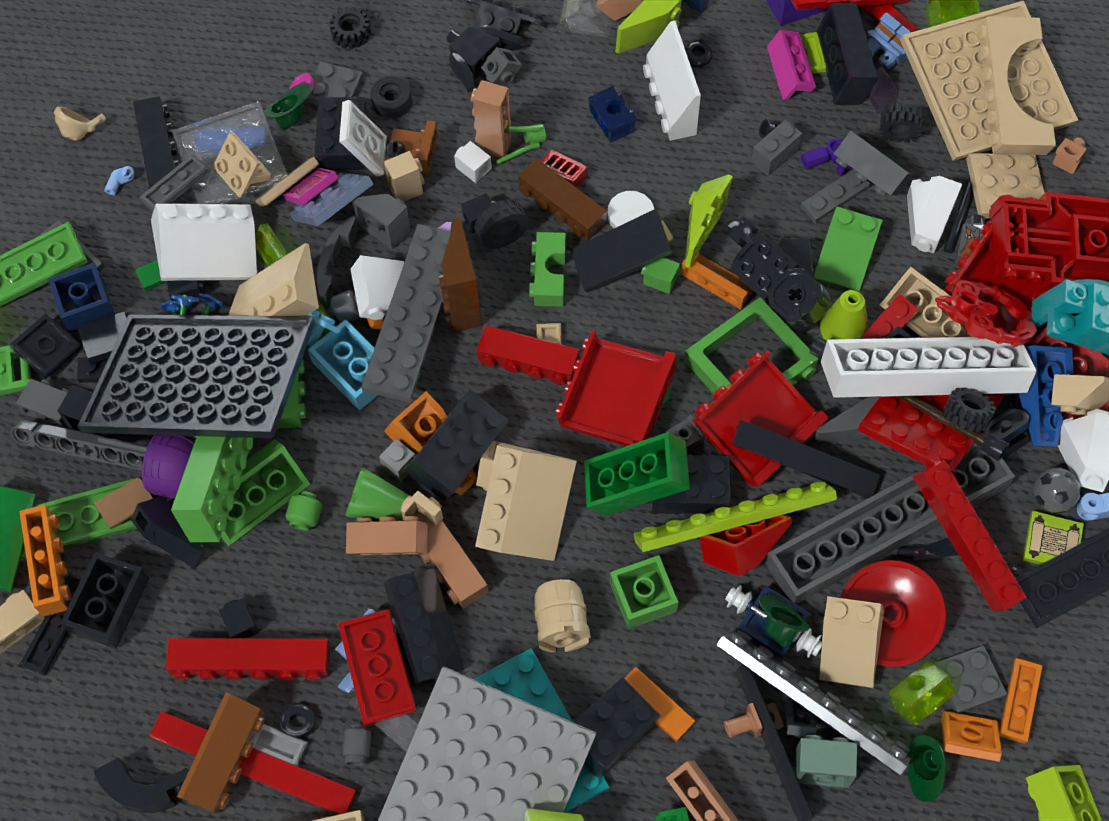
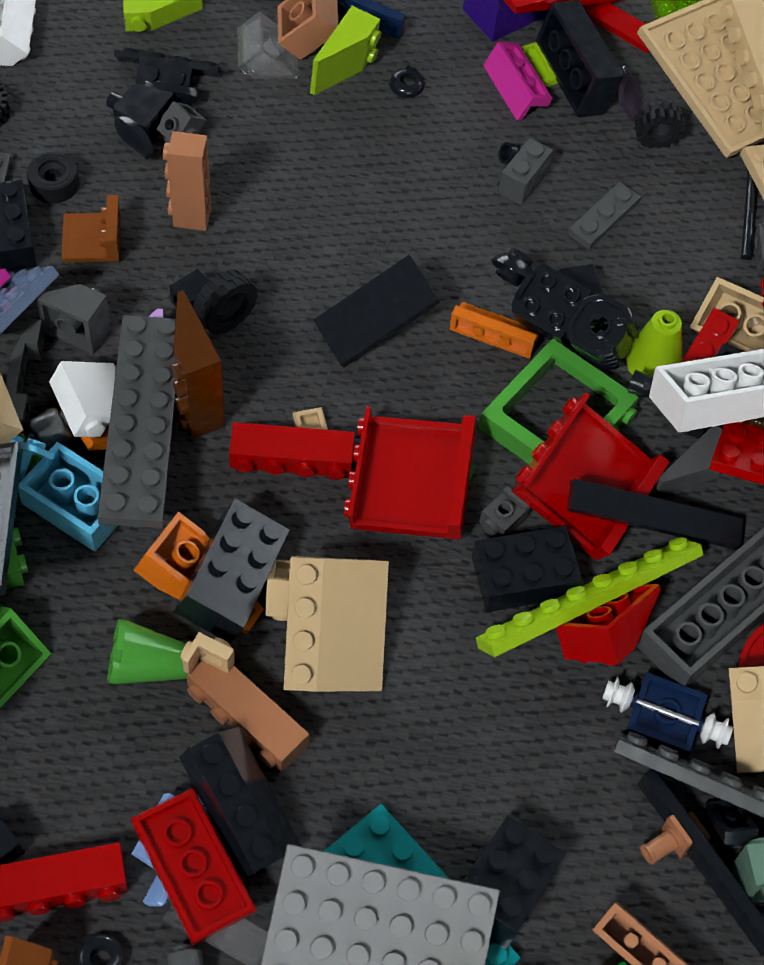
camera: 20 degrees left, 5 degrees down
bright green head [285,491,322,531] -> none
white tile [339,100,387,176] -> none
nougat brick [346,516,428,556] -> none
light grey brick [379,439,415,483] -> none
tan brick [384,151,425,201] -> none
black hinge [387,140,406,159] -> none
white brick [454,141,492,183] -> none
bright green plant [497,124,546,164] -> none
reddish brown brick [518,158,607,241] -> none
bright green arch [529,232,566,307] -> none
tan piece [534,579,591,652] -> none
red slope [541,150,588,188] -> none
green brick [584,432,690,516] -> none
clear blue brick [589,86,636,143] -> none
white tile [608,191,654,228] -> none
bright green brick [610,555,678,629] -> none
orange tile [625,667,695,742] -> none
bright green brick [641,258,680,294] -> none
white slope [643,21,701,141] -> none
lime wedge [685,174,733,268] -> none
dark green piece [759,594,809,648] -> none
dark purple bar [800,139,853,176] -> none
bright green slope [813,206,882,292] -> none
dark grey slope [833,131,909,196] -> none
medium blue hips [867,12,911,70] -> none
white slope [907,176,962,253] -> none

